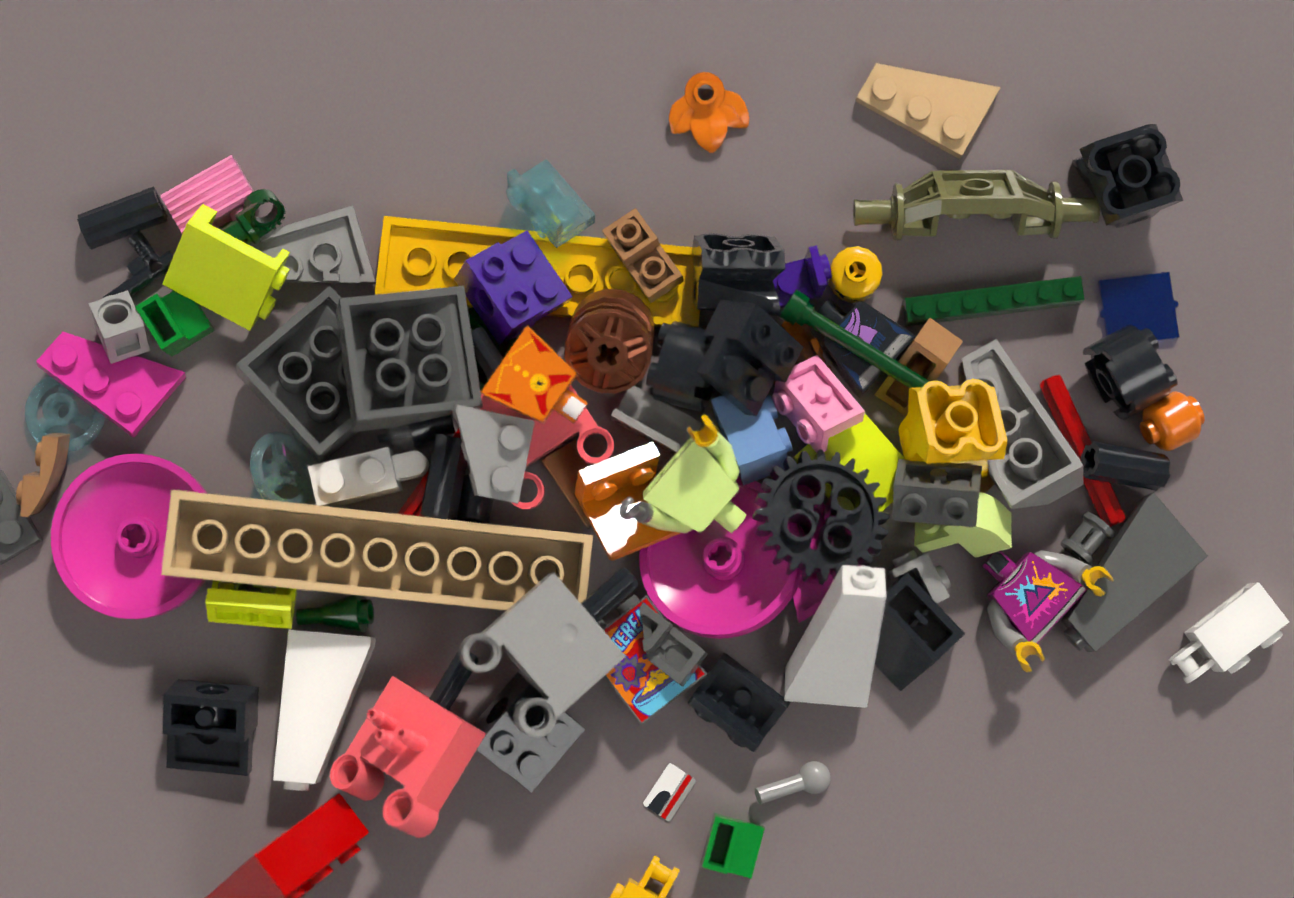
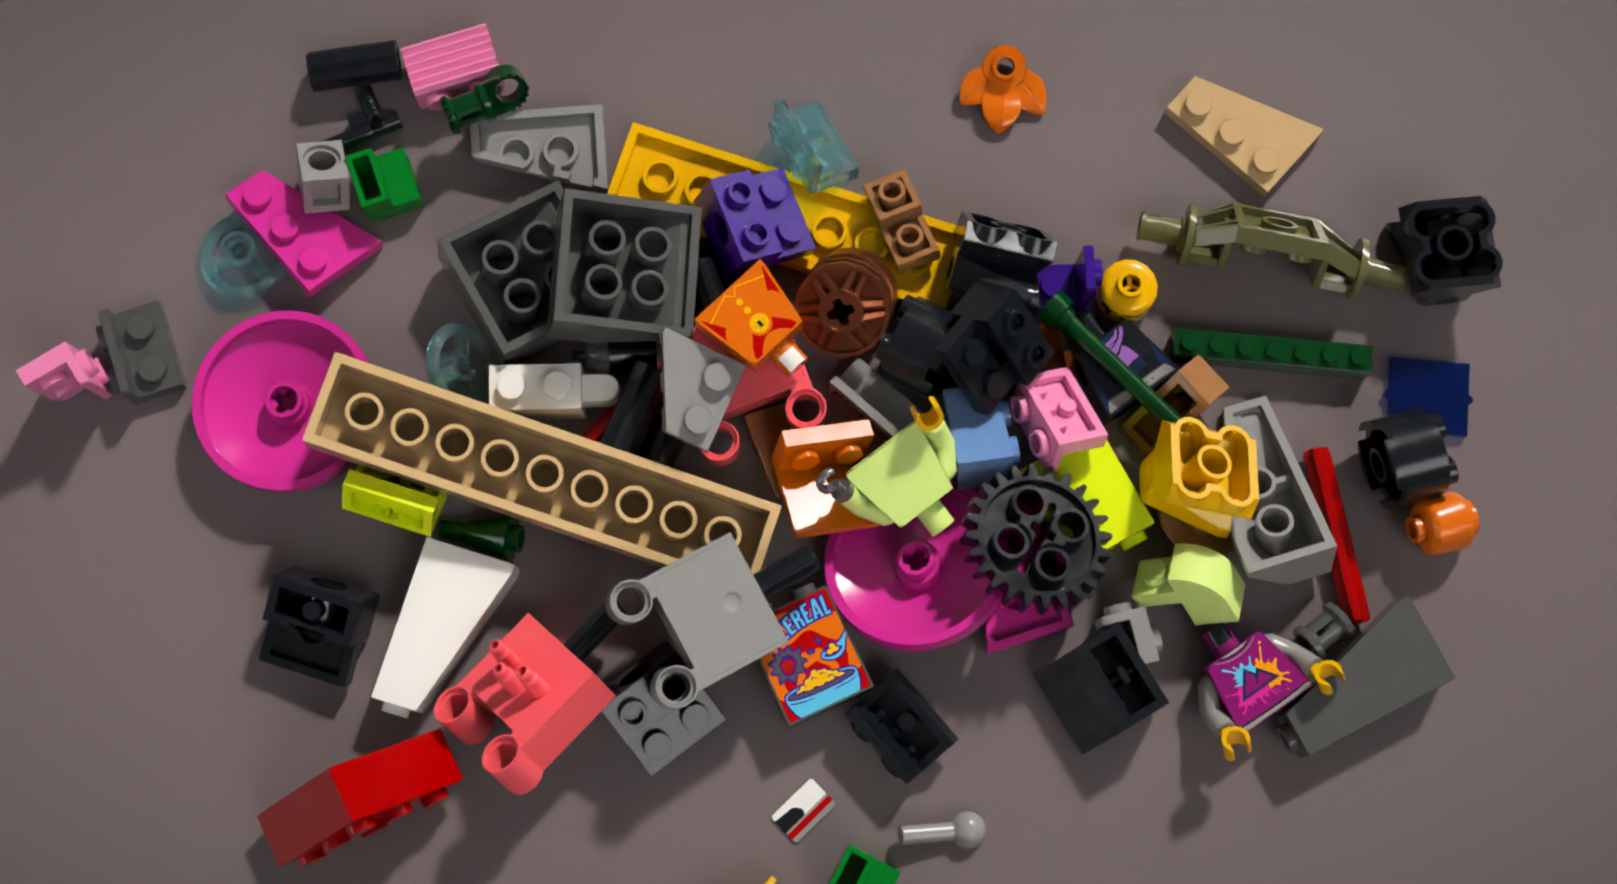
camera: 10 degrees right, 5 degrees down
medium nougat slope [16,432,70,517] -> none
neon yellow panel [162,204,290,331] -> none
dark grey slope [639,603,708,687] -> none
white slope [784,565,886,708] -> none
dark grey bracket [892,459,982,527] -> none
black axle [1081,441,1170,491] -> none
white brick [1169,582,1289,684] -> none

